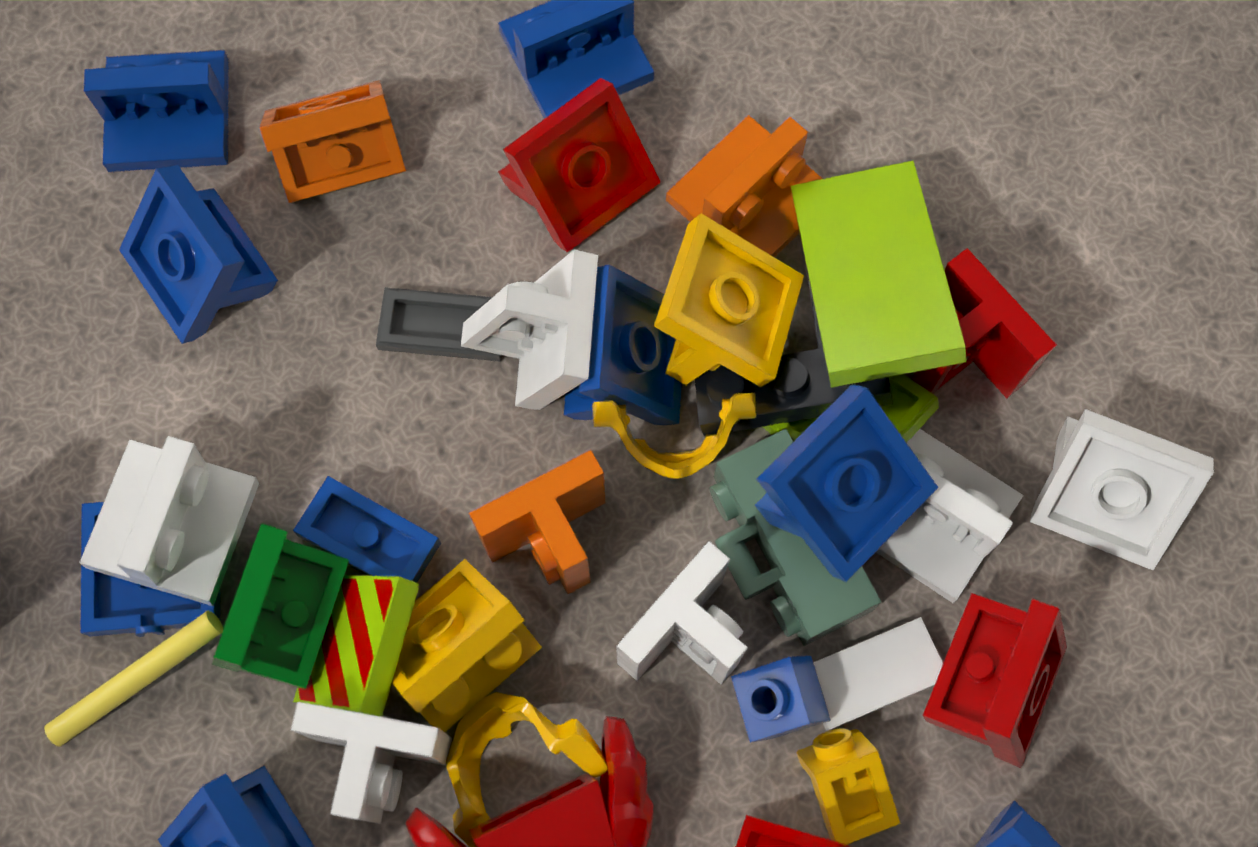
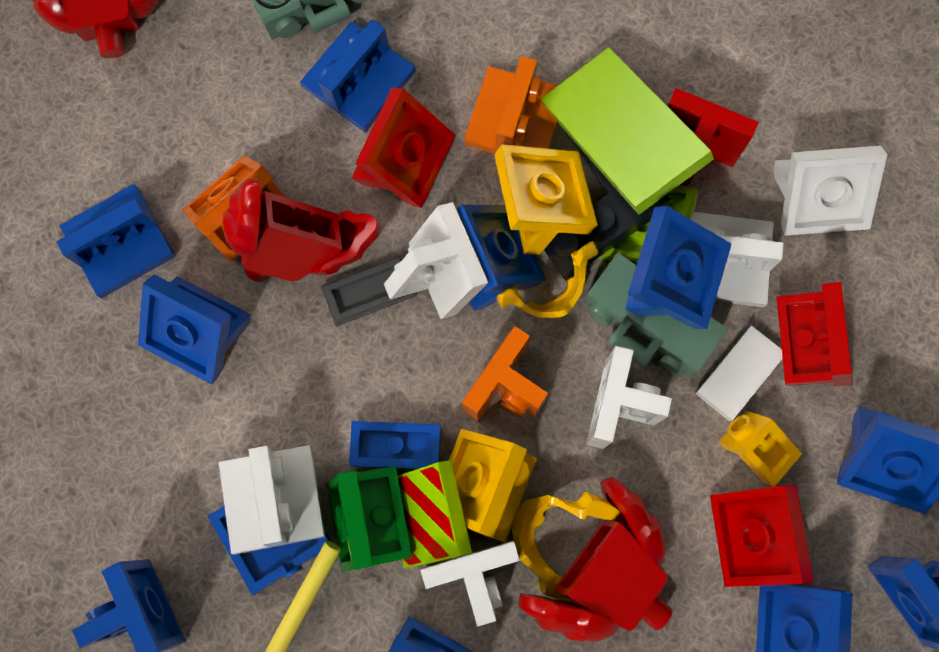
camera: 20 degrees left, 5 degrees up
blue plate [731,656,831,742] -> none
none -> red torso [222,179,381,282]

